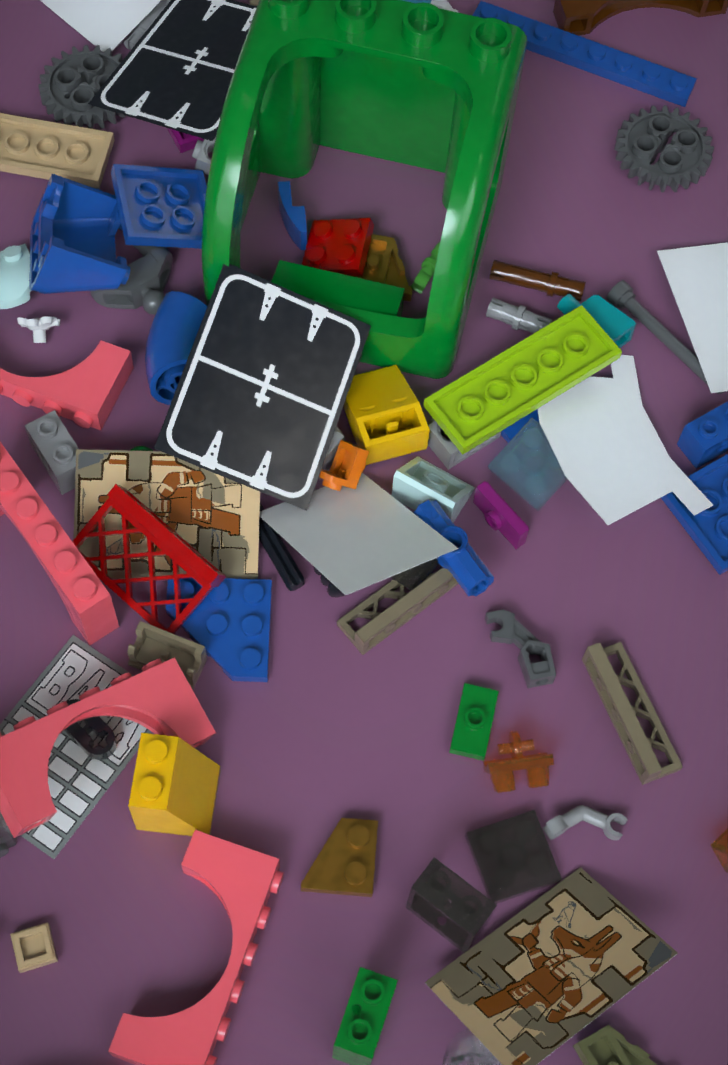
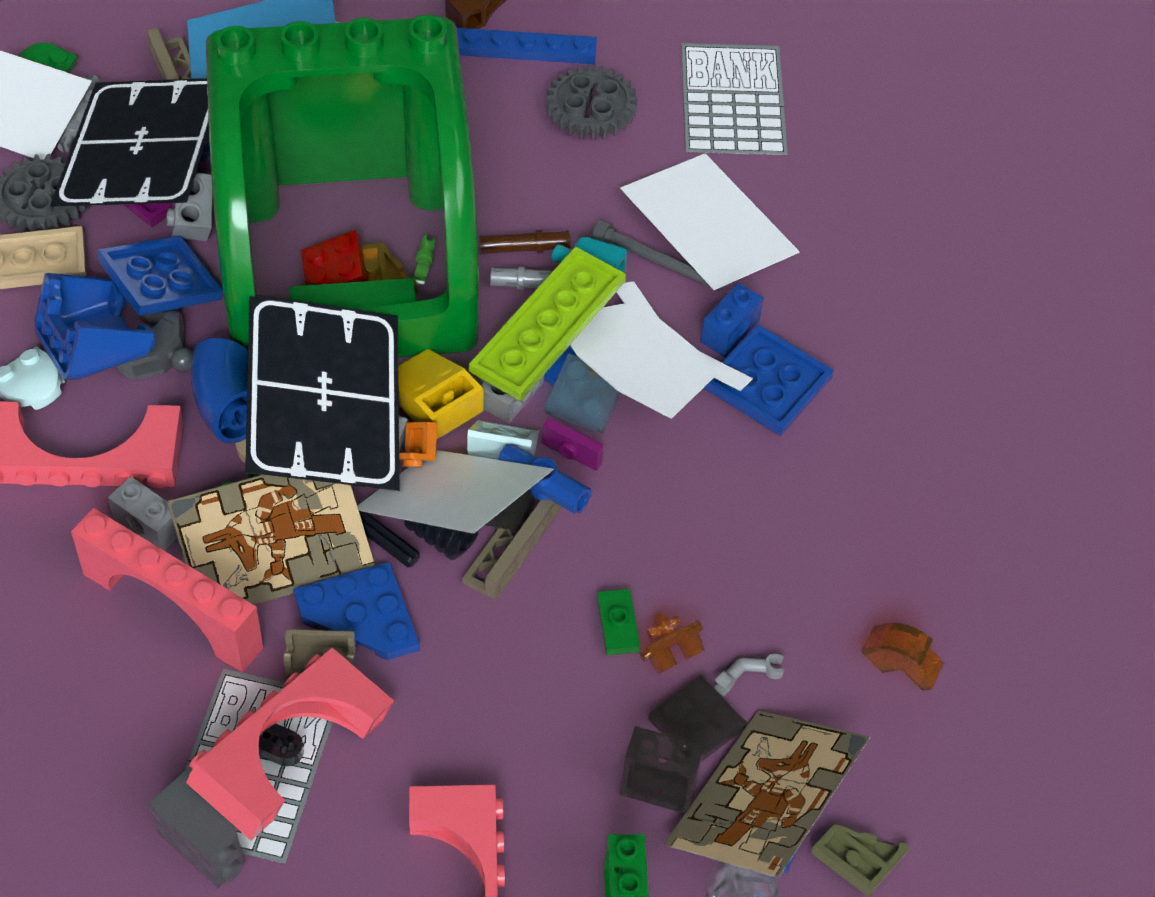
camera: 20 degrees left, 10 degrees down
white plant [17,316,61,343] -> none
red fence [72,484,227,634] -> none
yellow slope [128,733,220,836] -> none
blue slope [278,181,307,250] -> none
pearl gold wing [301,818,378,897] -> none
dark grey piece [485,609,556,688] -> none
dark tan fence [582,642,683,785] -> none

